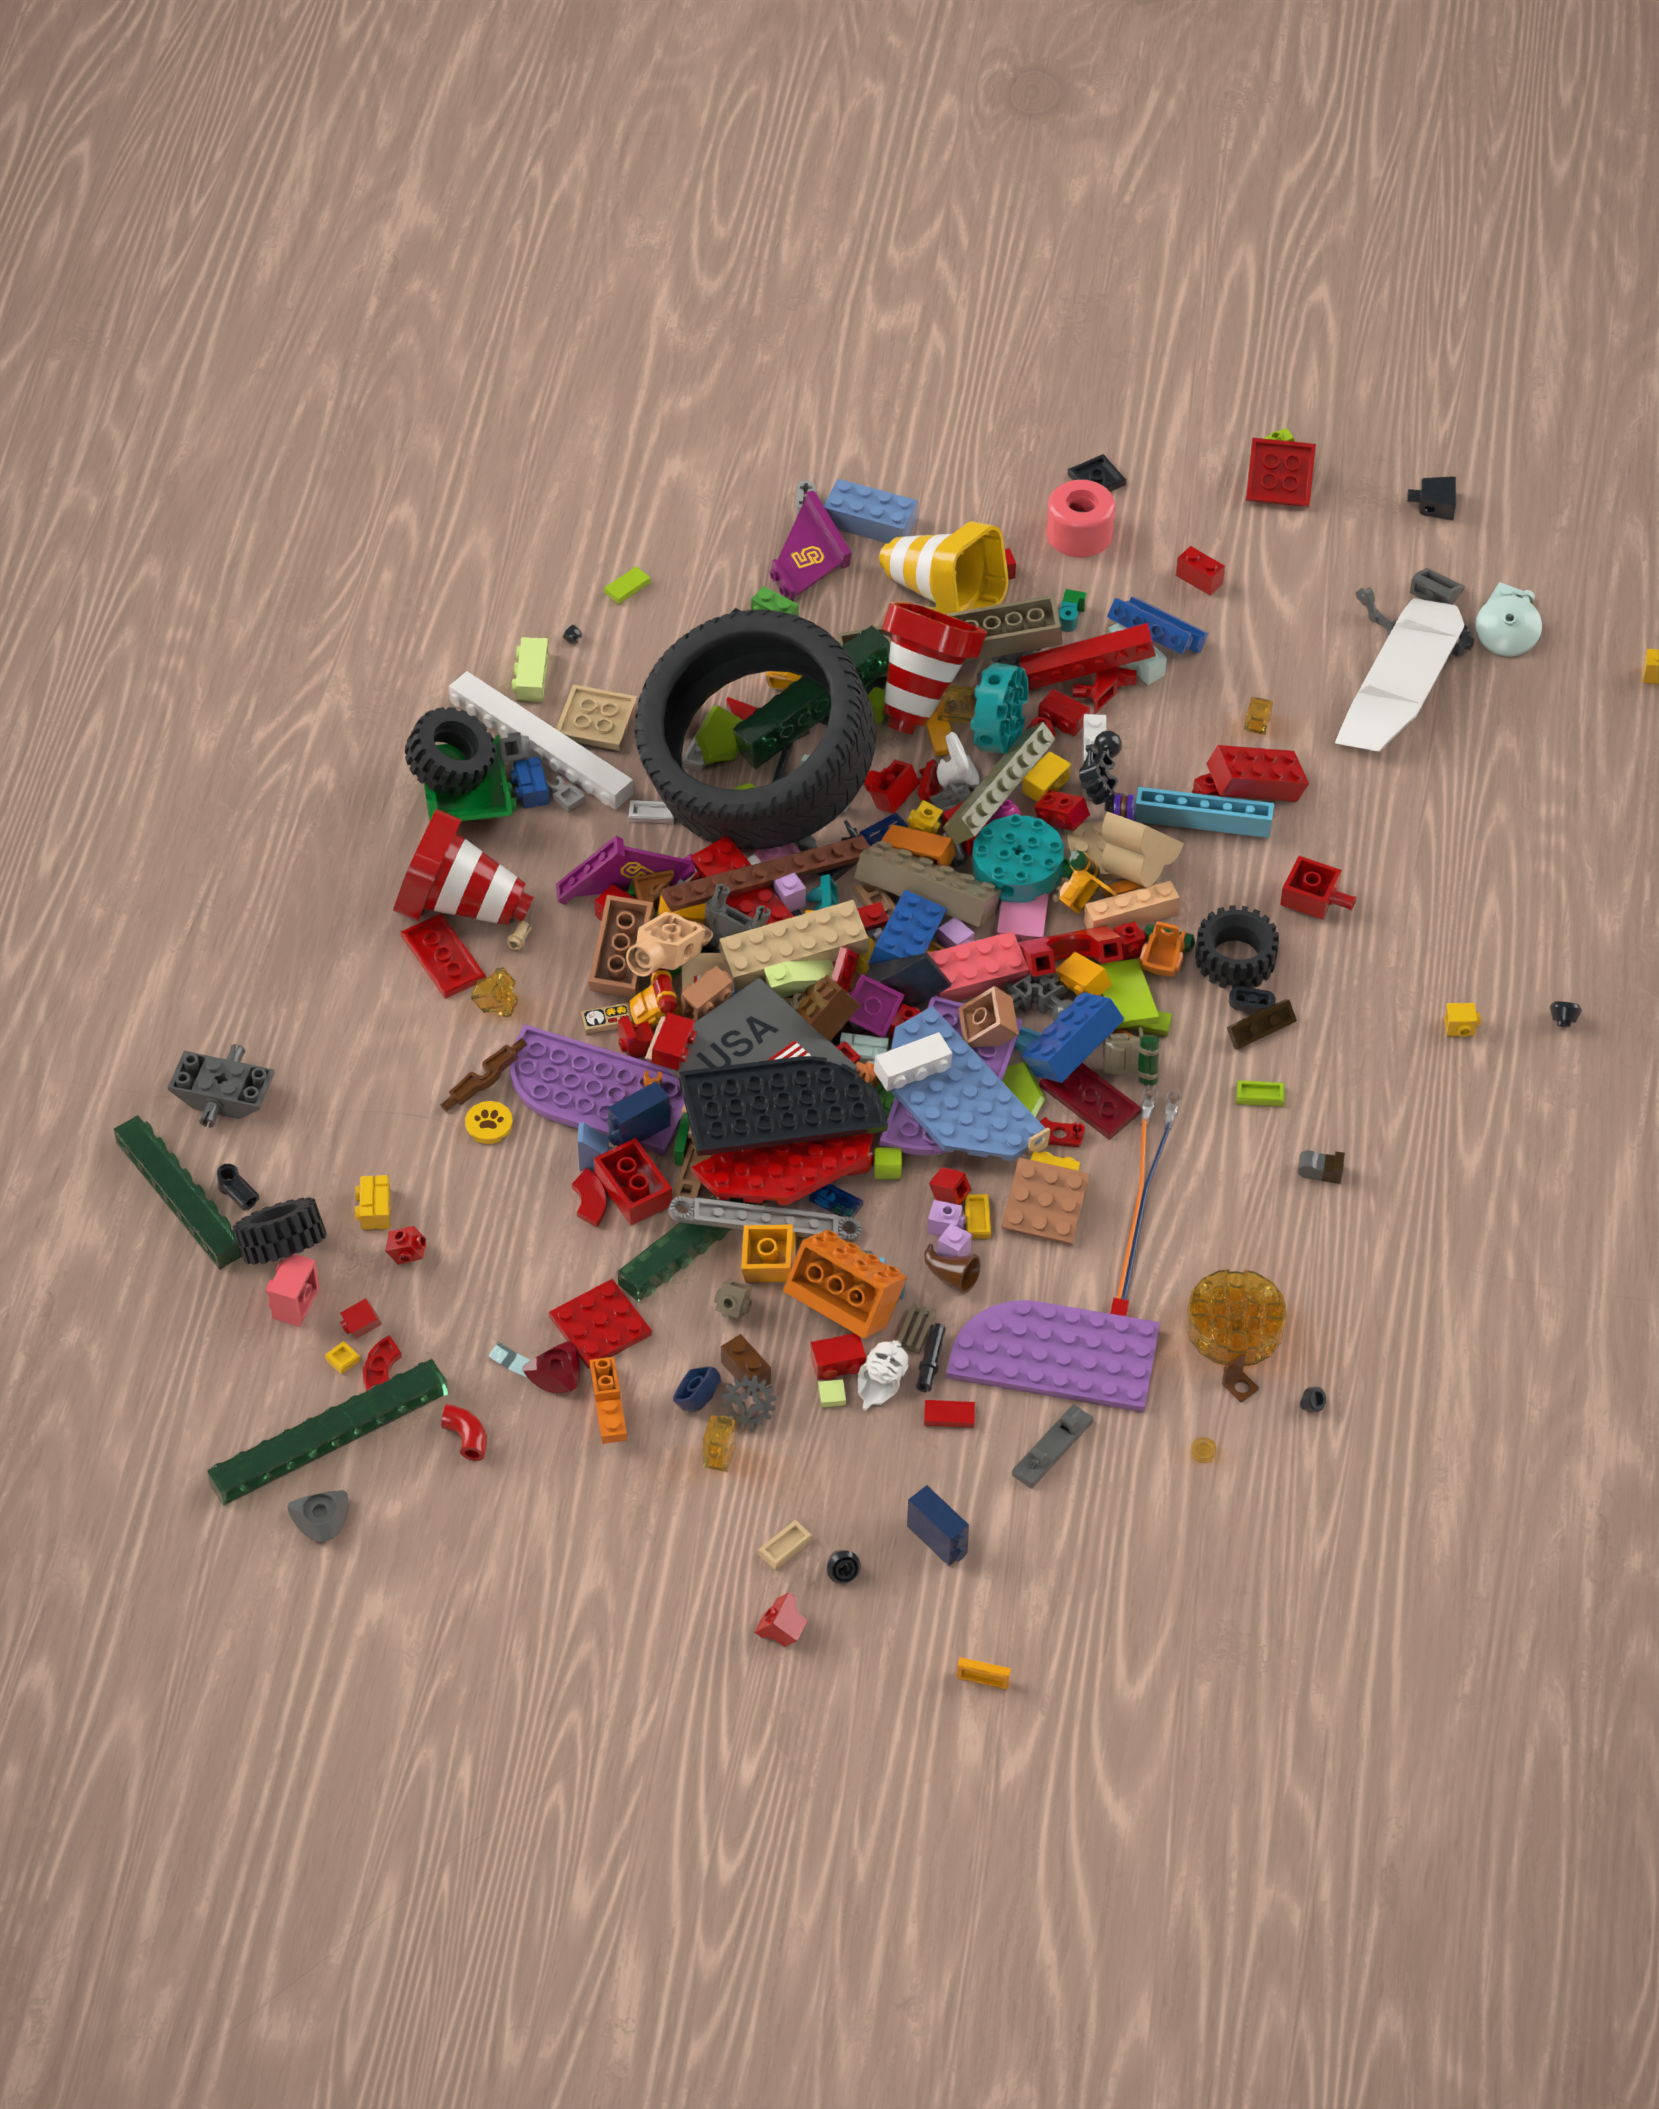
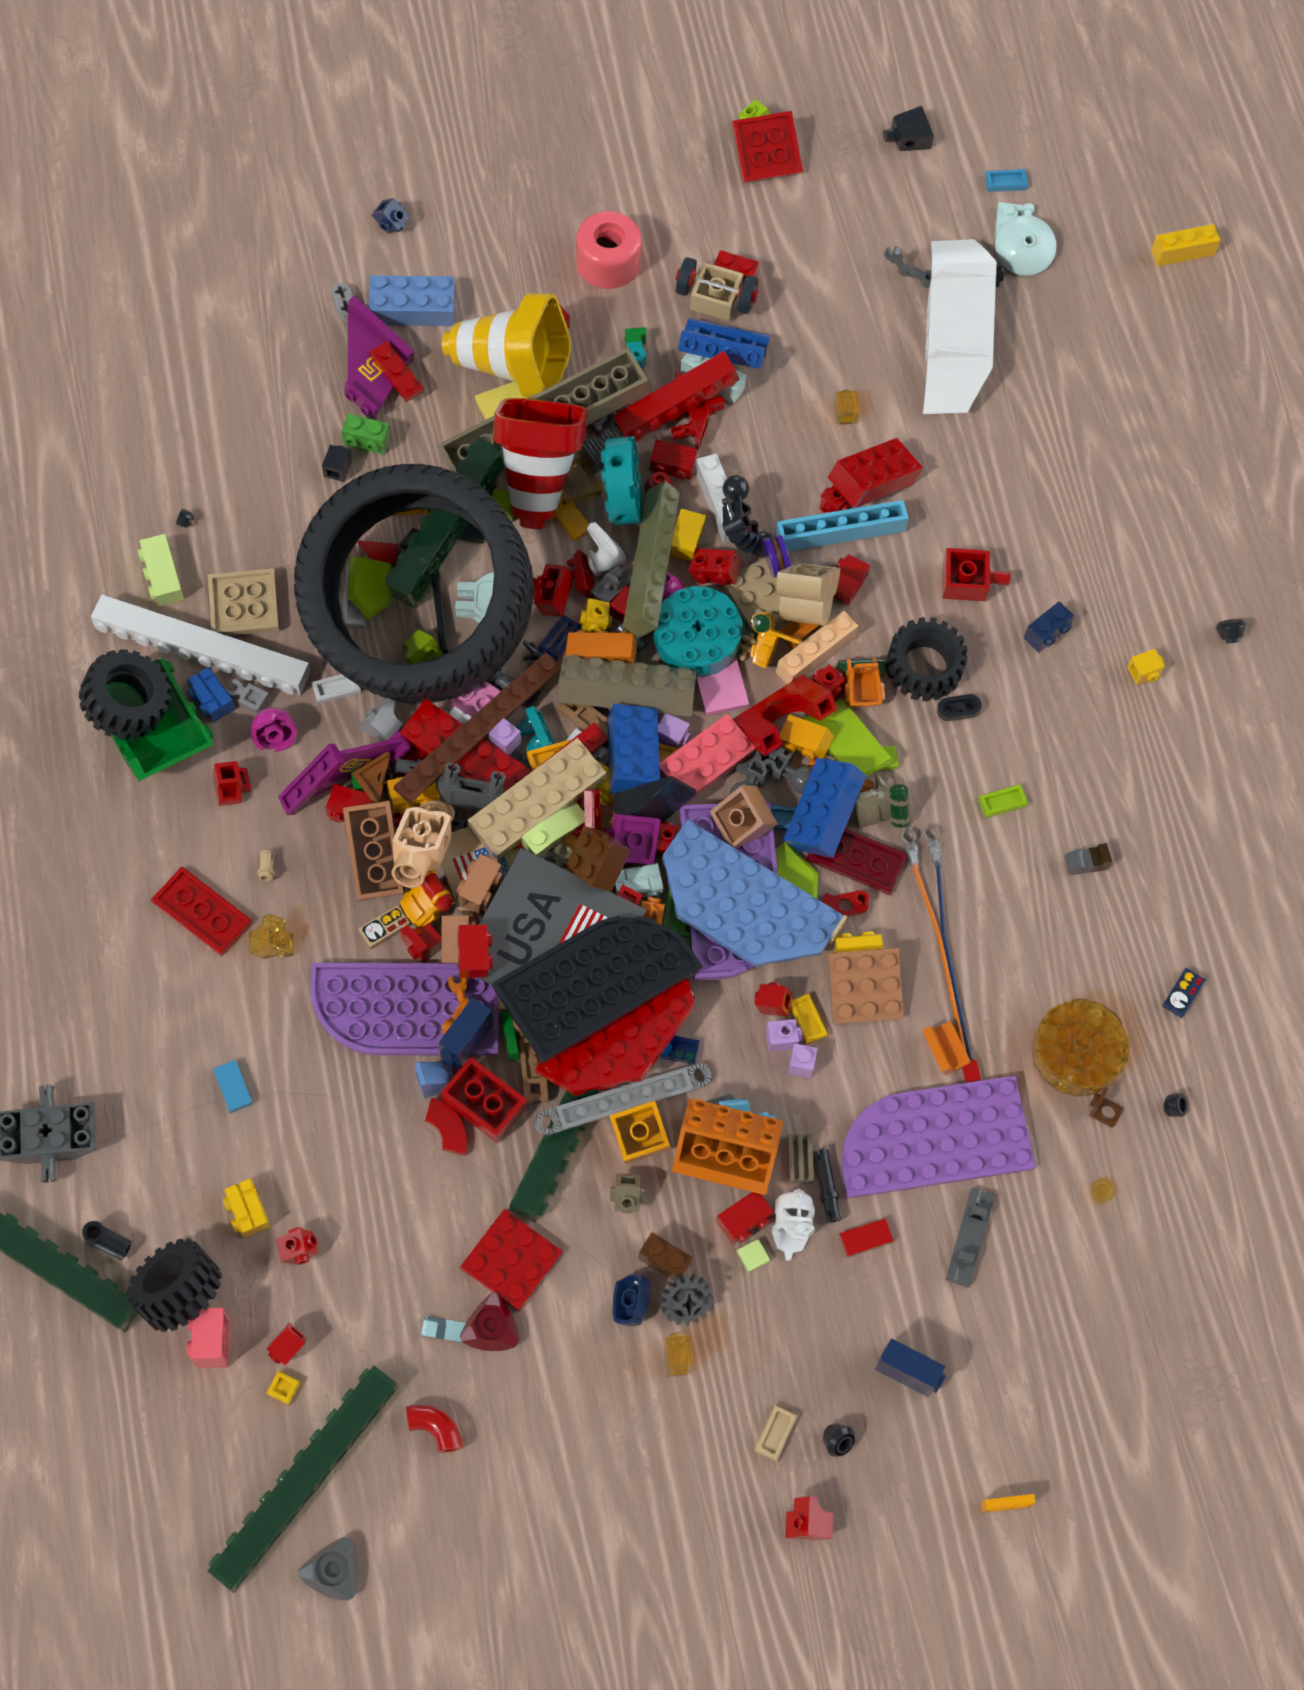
camera: 25 degrees left, 15 degrees up
red tile [363,1335,402,1397] -> none
red cone [393,809,534,926] -> none
reddish brown piece [440,1038,527,1112] -> none
yellow tile [465,1101,513,1144] -> none
dark grey brick [500,732,532,761] -> none
orange slope [589,1357,627,1444] -> none
lime tile [604,566,651,604] -> none
white brick [874,1032,953,1091] -> none
lime piece [874,1148,902,1179] -> none
reddish brown hat [924,1244,981,1294] -> none
black tile [1067,454,1126,492] -> none
dark brown plate [1227,999,1297,1049] -> none
dark grey tile [1410,568,1465,605] -> none
none -> red brick [213,761,251,806]
none -> dark azure tile [213,1060,253,1114]
none -> dark pink cylinder [251,708,297,752]
none -> light grey brick [357,698,403,742]
none -> red plate [369,341,424,403]
none -> dark blue brick [372,198,409,233]
none -> tan brick [675,257,759,321]
none -> red brick [833,554,871,605]
none -> orange panel [922,1021,971,1075]
none -> dark azure tile [985,169,1028,192]
none -> dark blue brick [1024,601,1075,653]
none -> tile [1162,968,1206,1019]

